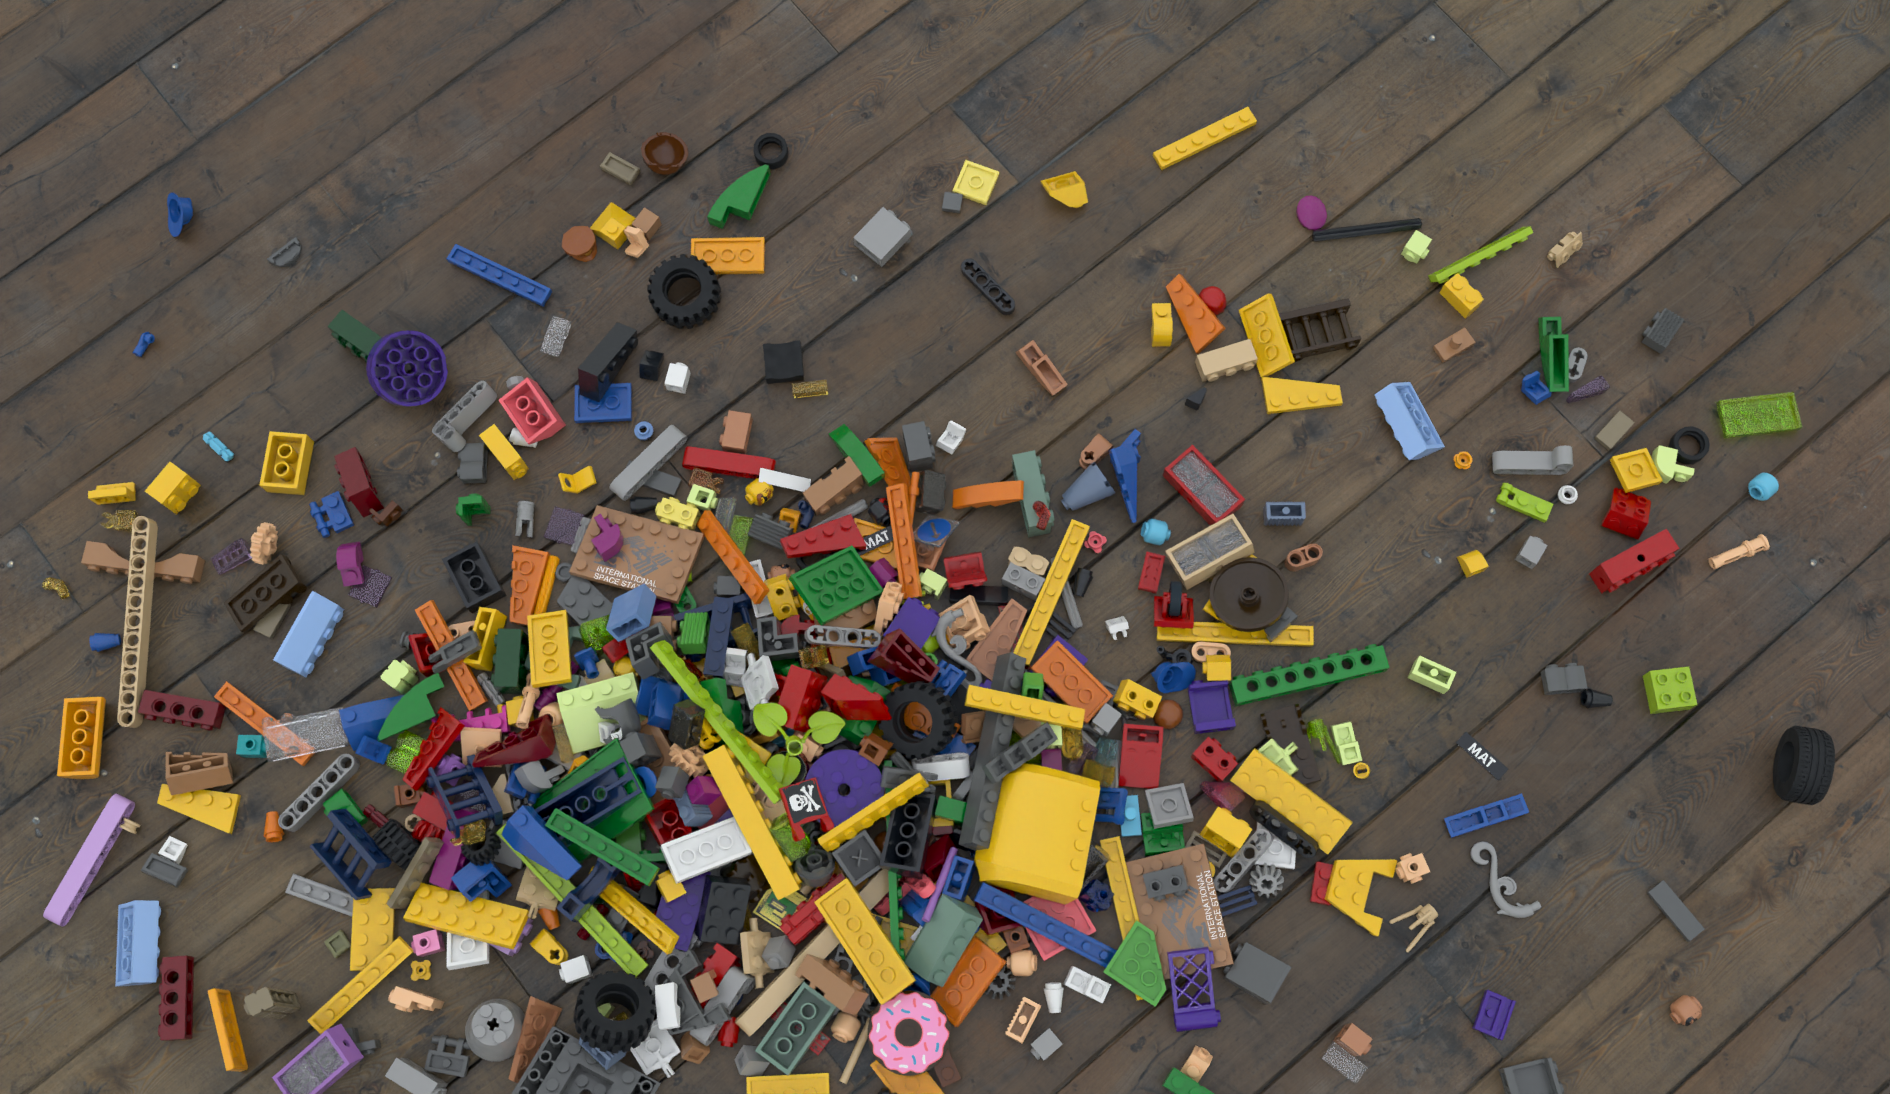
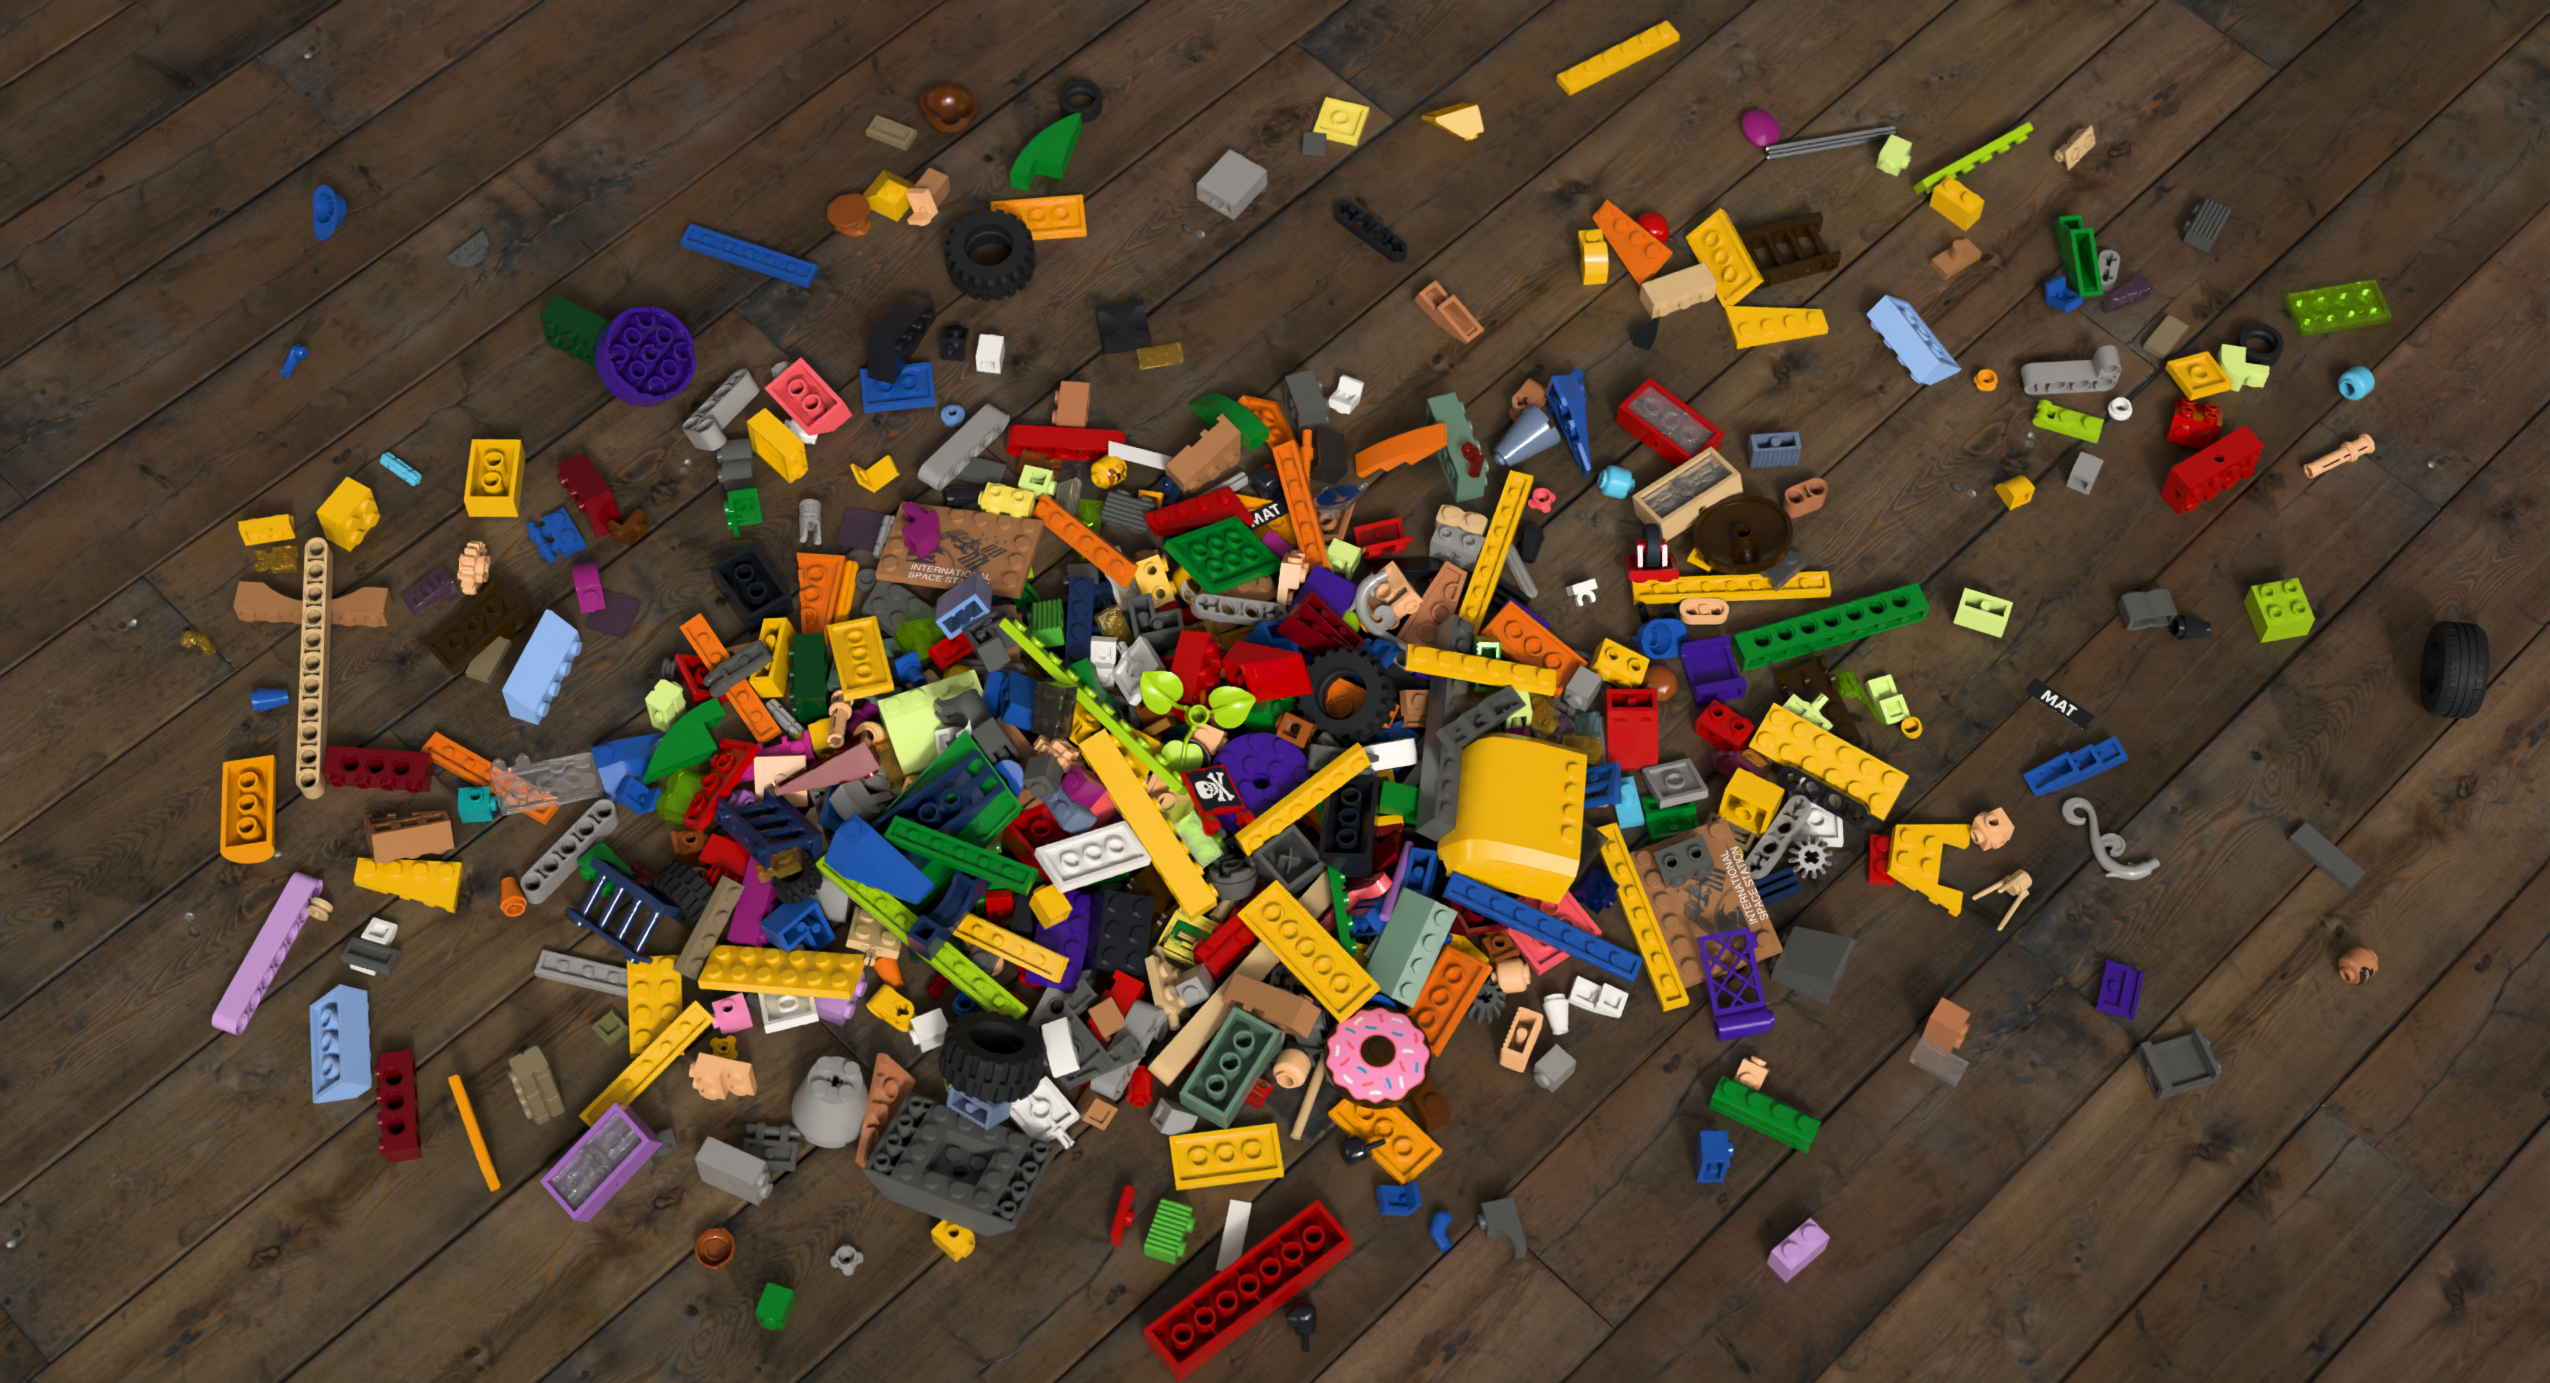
camera: 10 degrees left, 15 degrees down
clear slope [540,316,572,357] -> none
bright green plate [1103,920,1166,1007] -> none
red plate [1138,552,1165,594] -> none
yellow brick [1202,655,1231,681] -> none

